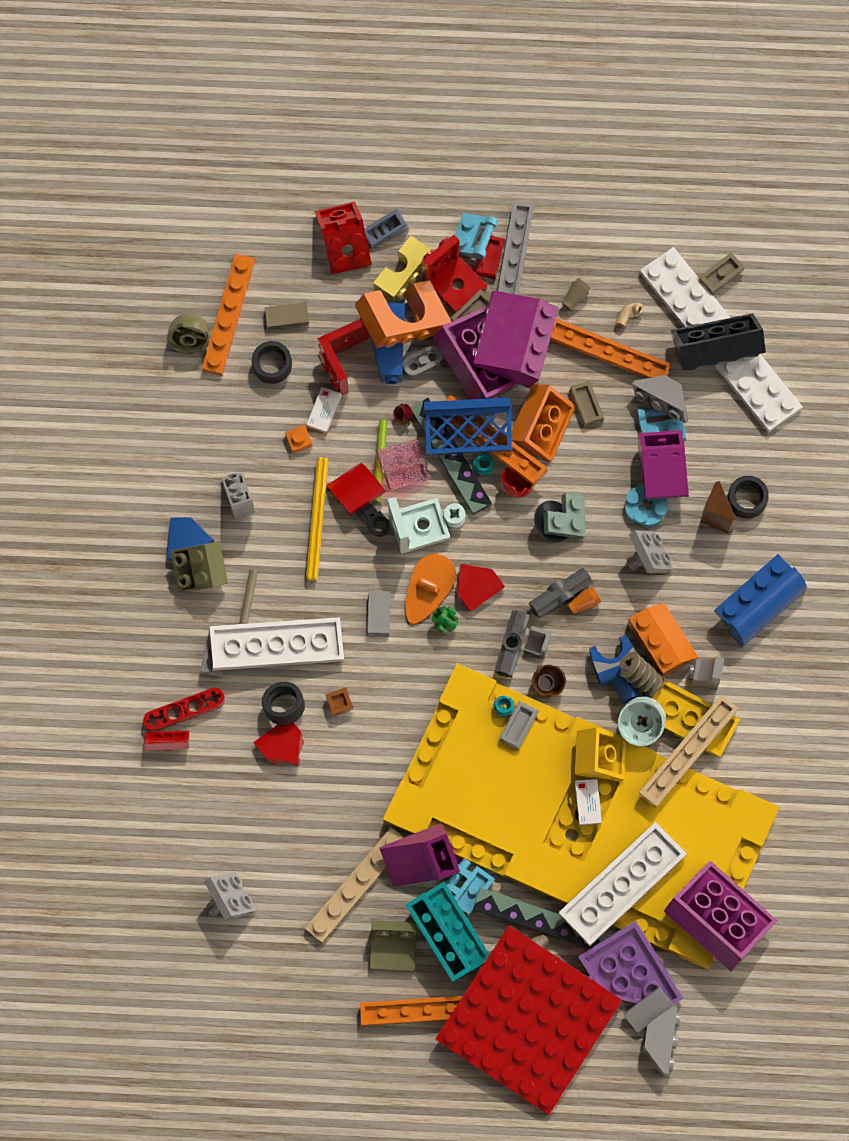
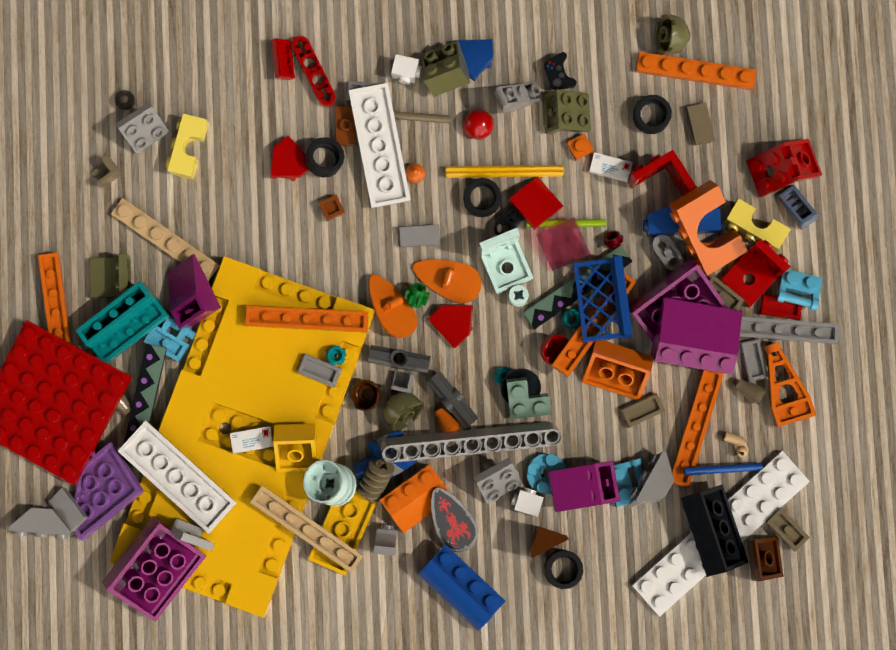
camera: 80 degrees right, 10 degrees up
none -> dark tan panel [92,155,122,188]
none -> clear smoke plate [115,90,135,110]
none -> light yellow arch [166,113,209,180]
none -> light grey slope [170,519,215,551]
none -> orange plate [245,305,368,333]
none -> dark orange plate [336,106,356,146]
none -> orange shield [368,274,417,338]
none -> light grey beam [380,422,562,463]
none -> olive cylinder [383,392,424,432]
none -> white brick [391,54,422,84]
none -> orange plate [405,163,425,183]
none -> shield [431,487,479,552]
none -> red hair [462,110,494,140]
none -> black tyre [463,178,501,218]
none -> teal plate [494,367,512,386]
none -> white brick [511,488,544,517]
none -> black piece [543,52,577,90]
none -> olive bracket [543,89,591,134]
none -> blue bar [683,463,763,476]
none -> light grey tile [739,339,768,382]
none -> reddish brown slope [746,536,784,582]
none -> orange plate [764,342,816,427]

